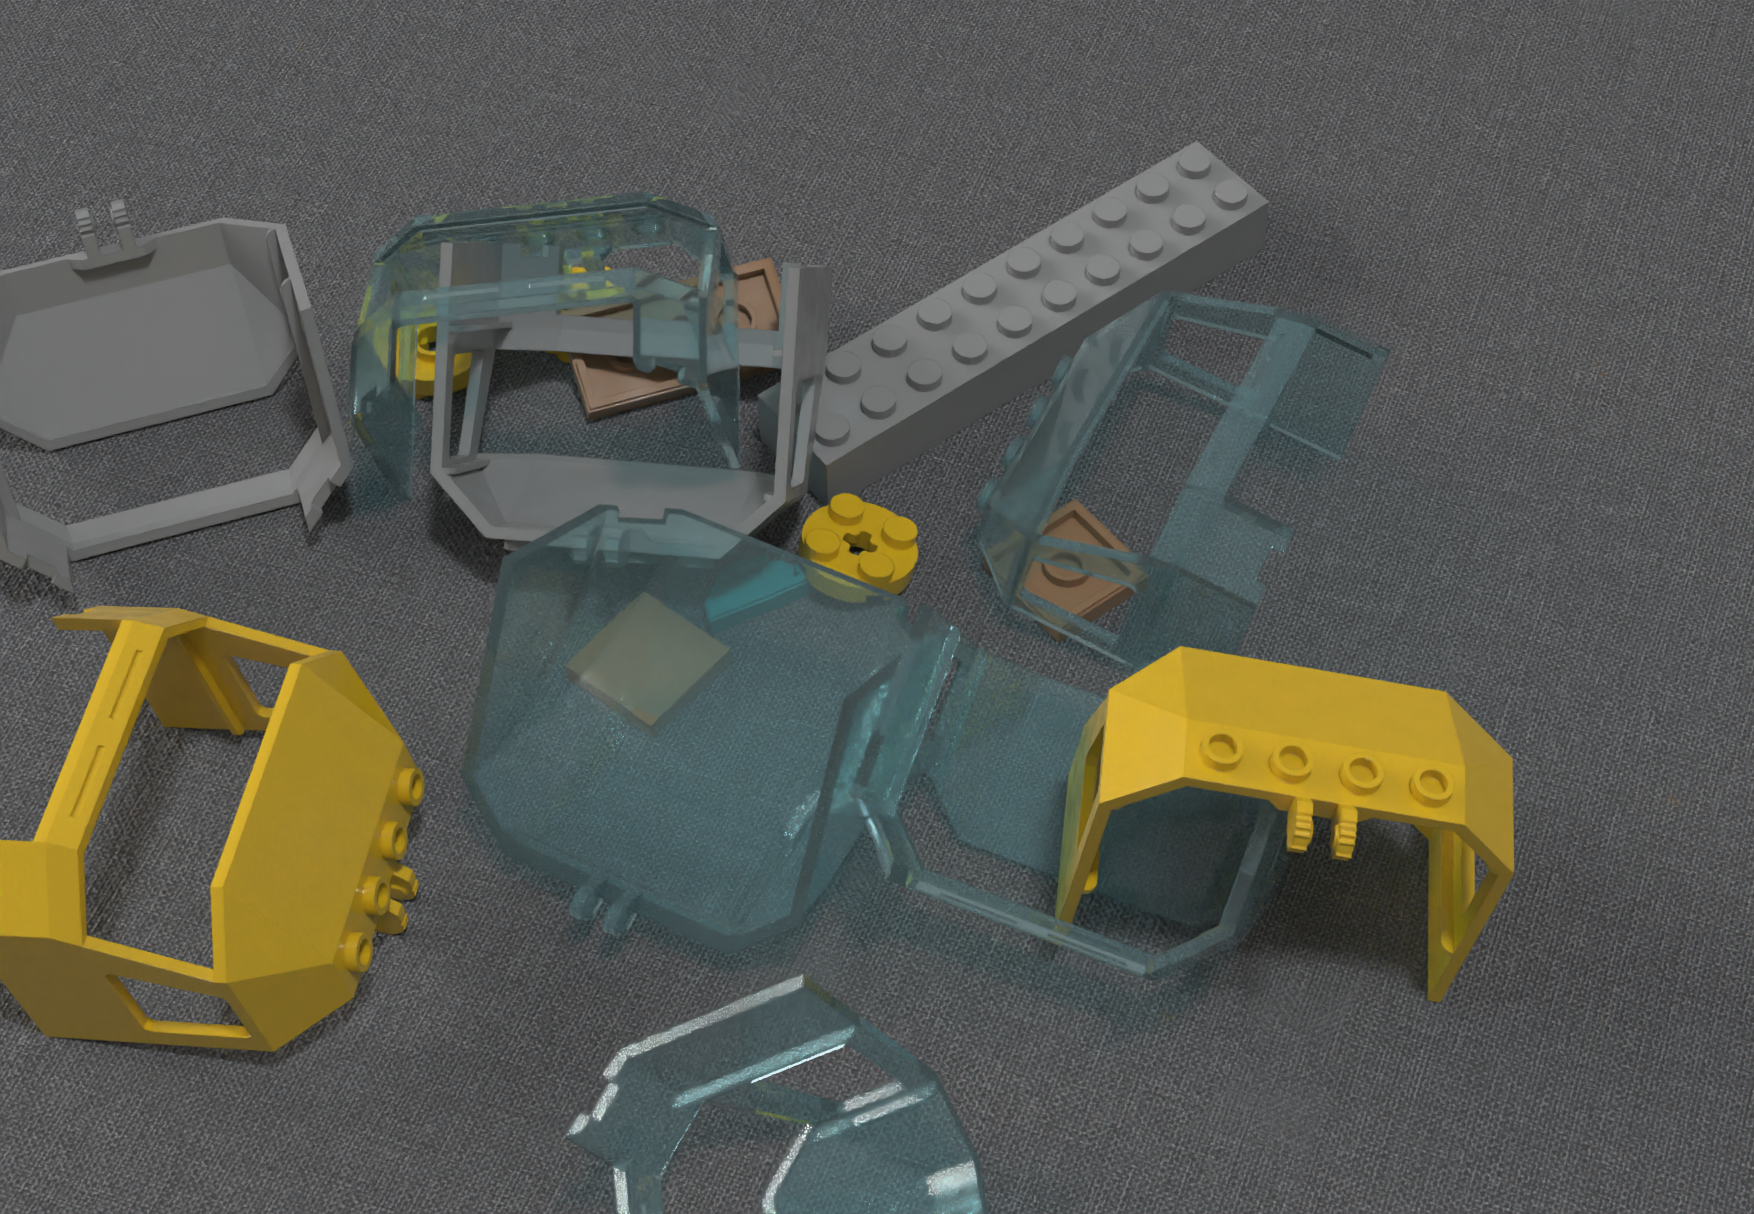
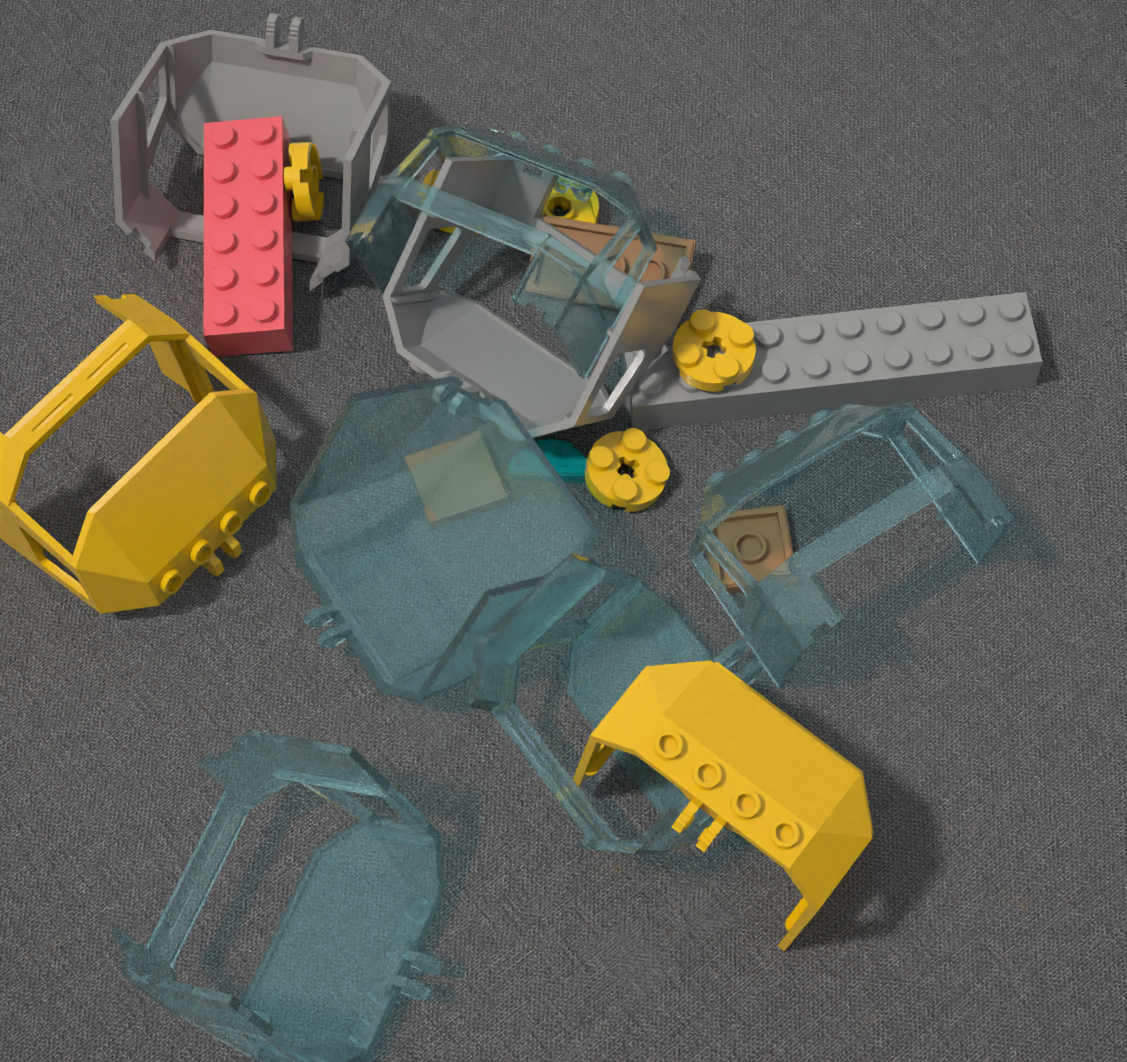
camera: 30 degrees right, 10 degrees up
none -> coral brick [203,116,293,357]
none -> yellow plate [284,142,324,222]
none -> yellow plate [672,309,756,392]

